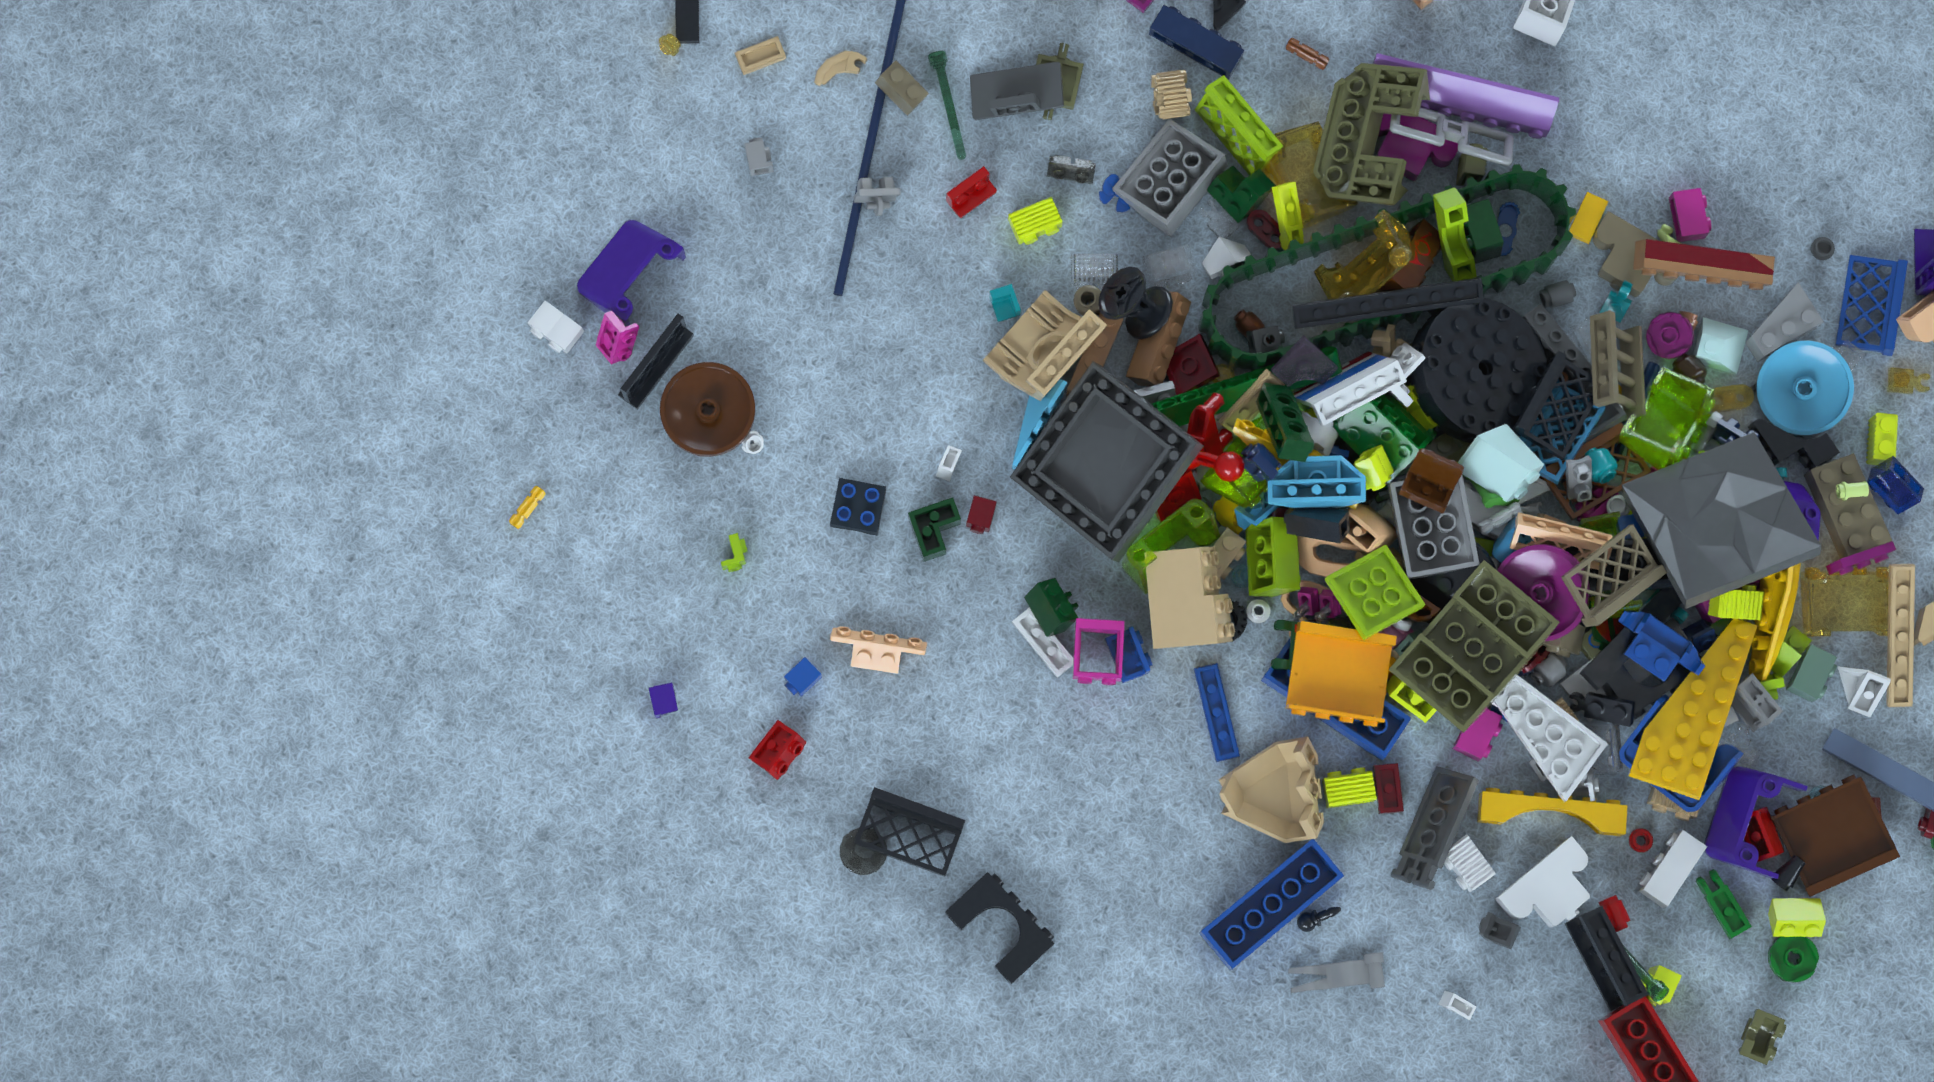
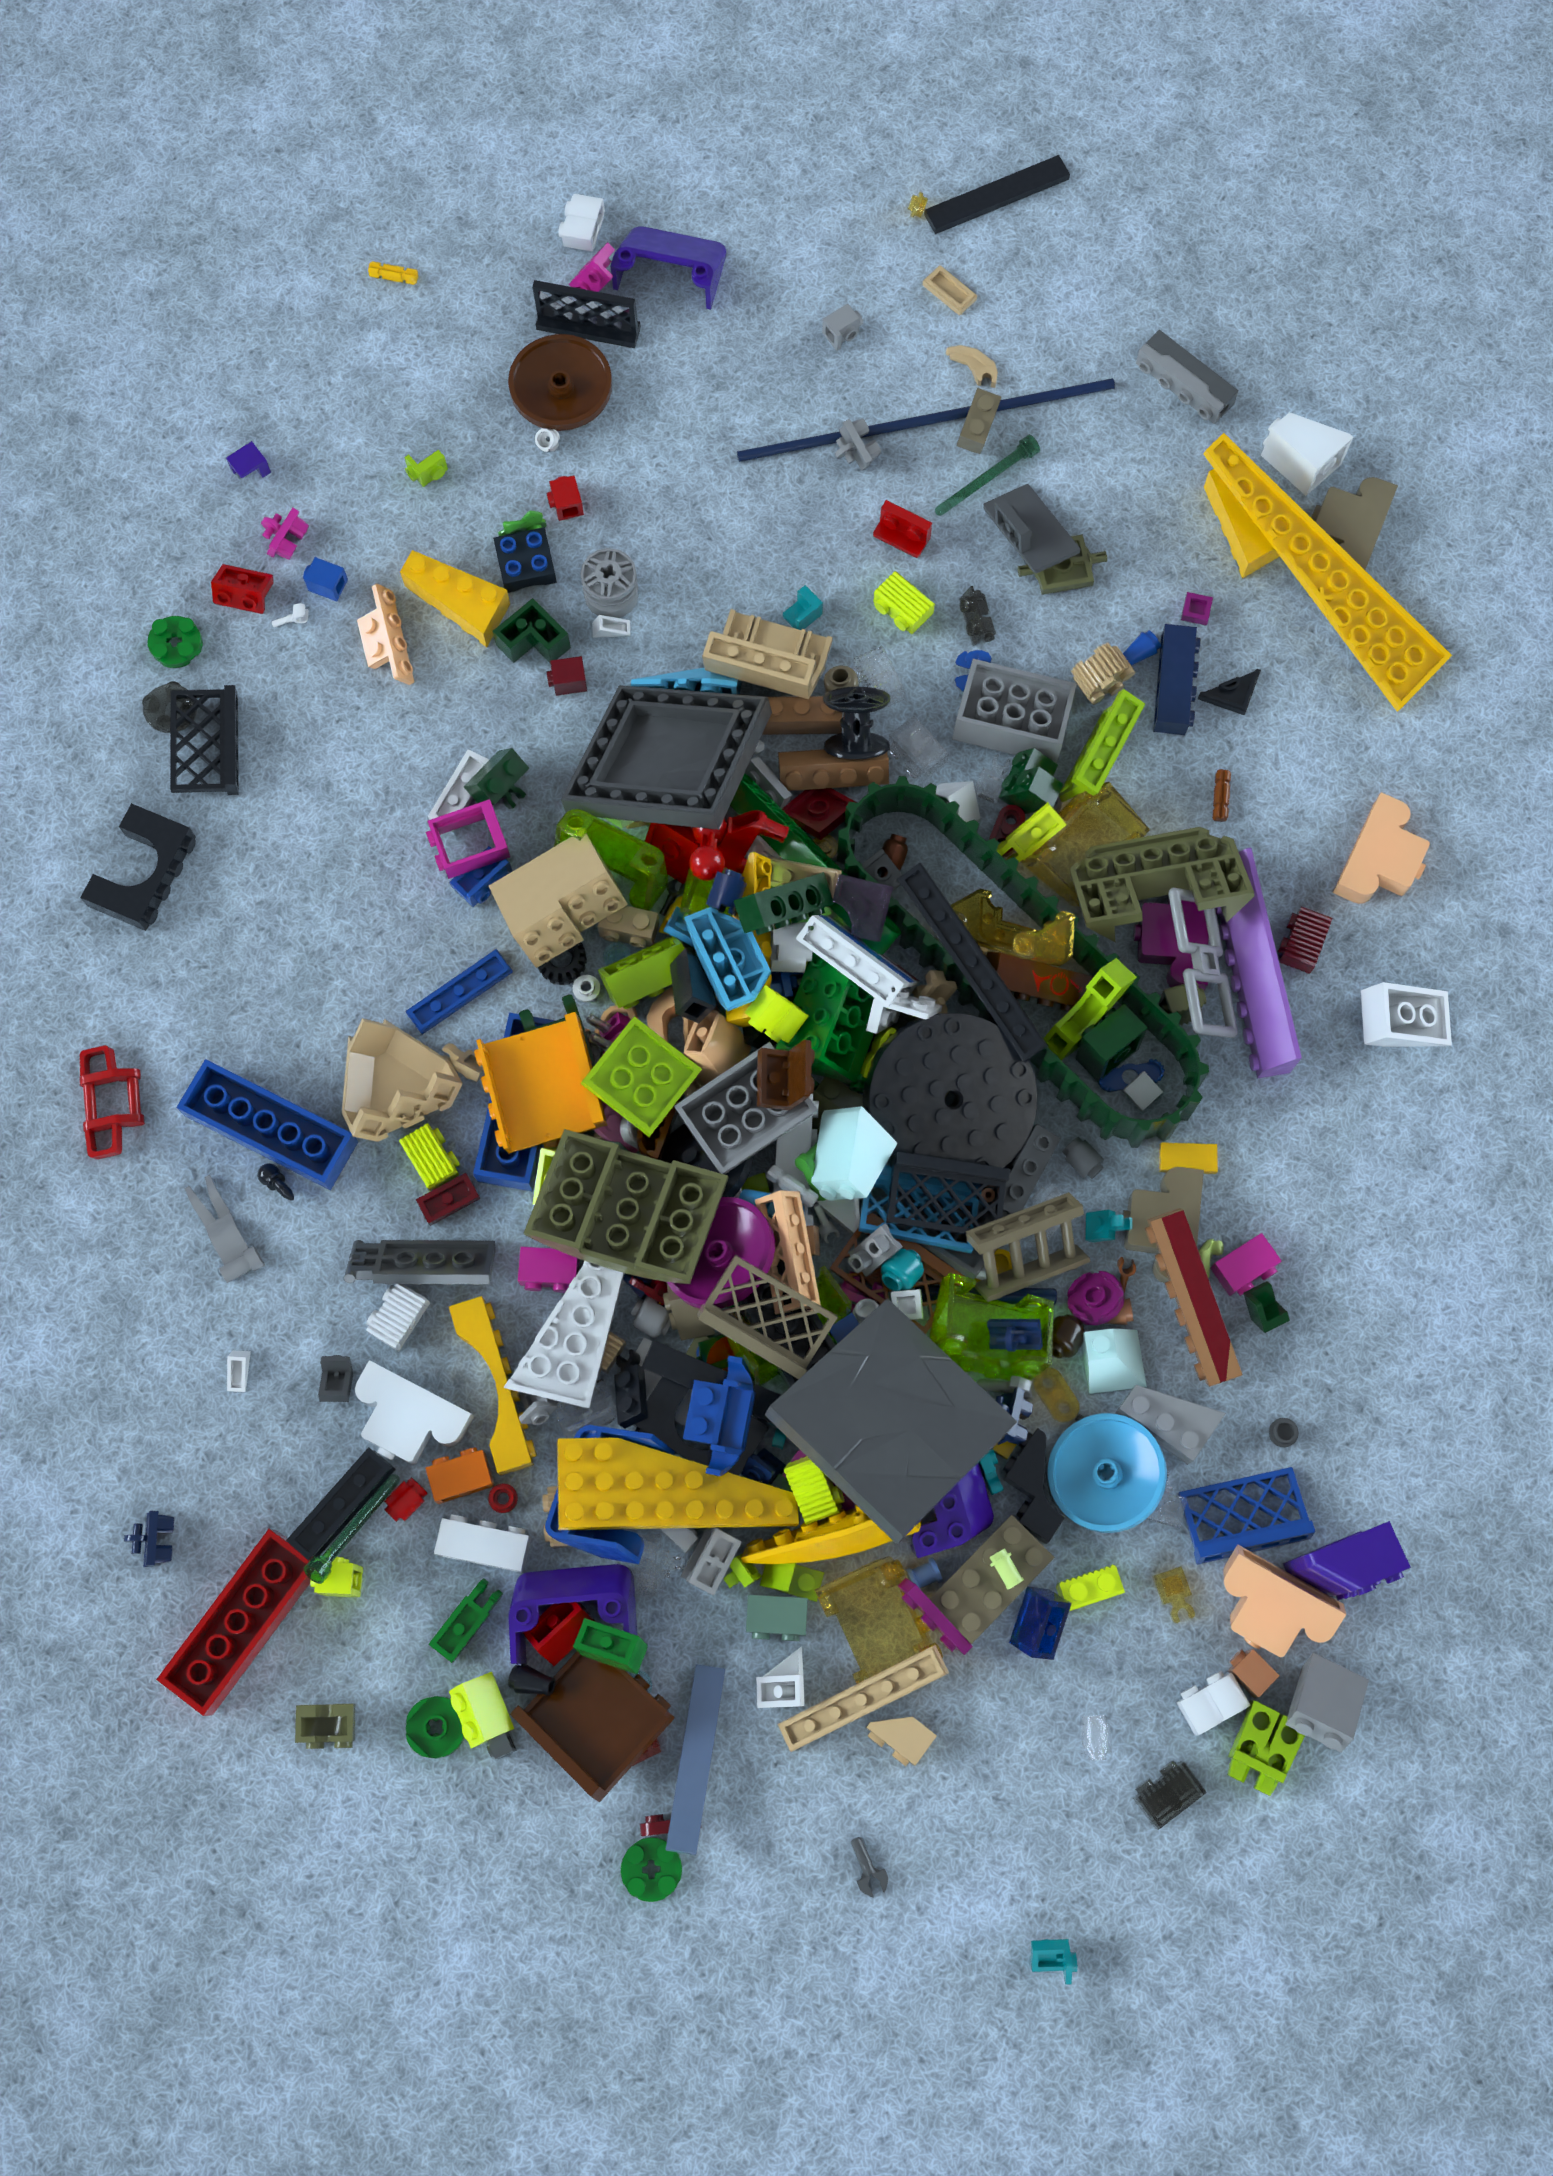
camera: 70 degrees right, 5 degrees down
none -> red bar [79,1045,145,1159]
none -> green plate [147,616,203,668]
none -> dark pink hips [261,507,309,560]
none -> white hand [272,603,309,627]
none -> yellow wedge [400,550,510,647]
none -> orange brick [425,1447,495,1504]
none -> tan plate [442,1043,485,1082]
none -> dark grey piece [487,1733,517,1759]
none -> bright green plate [498,511,547,536]
none -> red brick [546,475,584,521]
none -> green panel [573,1618,648,1674]
none -> light grey wheel [580,548,639,618]
none -> white plate [891,1289,924,1320]
none -> medium blue bush [905,1557,943,1589]
none -> dark blue hips [987,1319,1043,1352]
none -> dark orange hand [1117,1257,1136,1294]
none -> white tile [1122,1071,1163,1111]
none -> blue cone [1123,630,1161,666]
none -> dark green panel [1243,1281,1290,1333]
none -> dark red brick [1277,906,1333,974]

